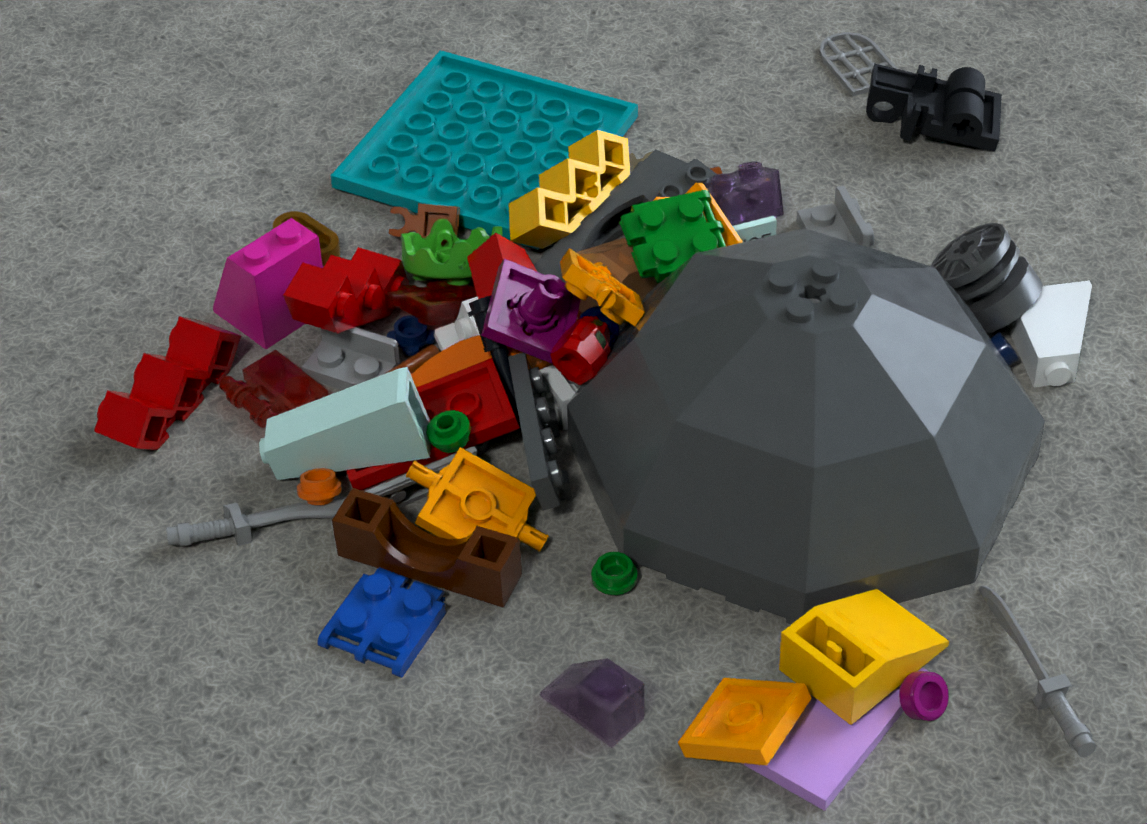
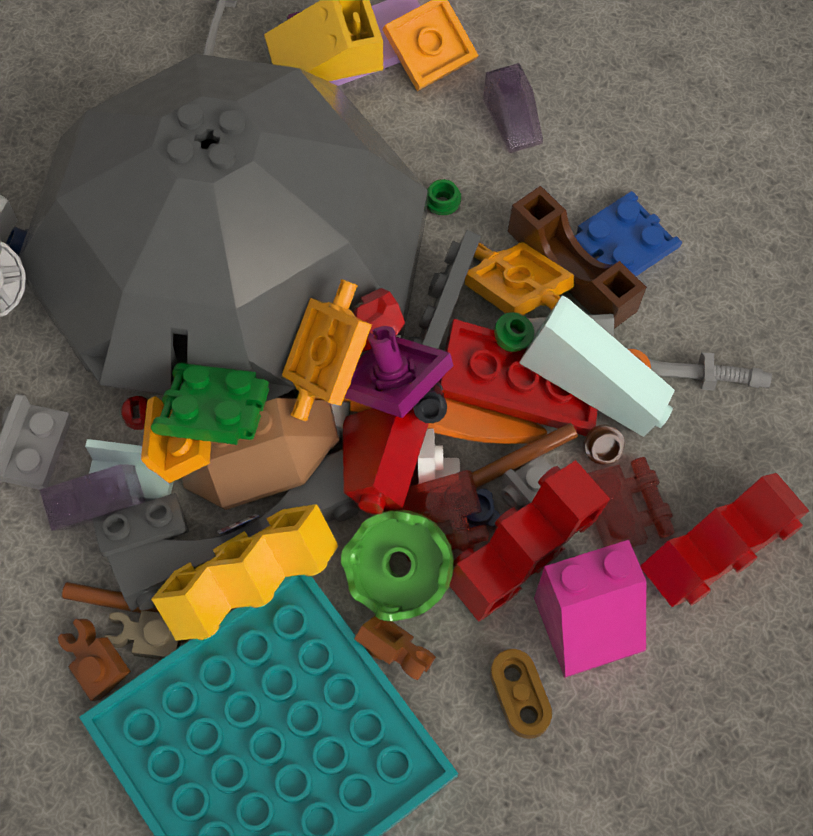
camera: 155 degrees left, 20 degrees up
none -> dark orange plate [58,619,131,701]
none -> sticker [217,514,259,534]

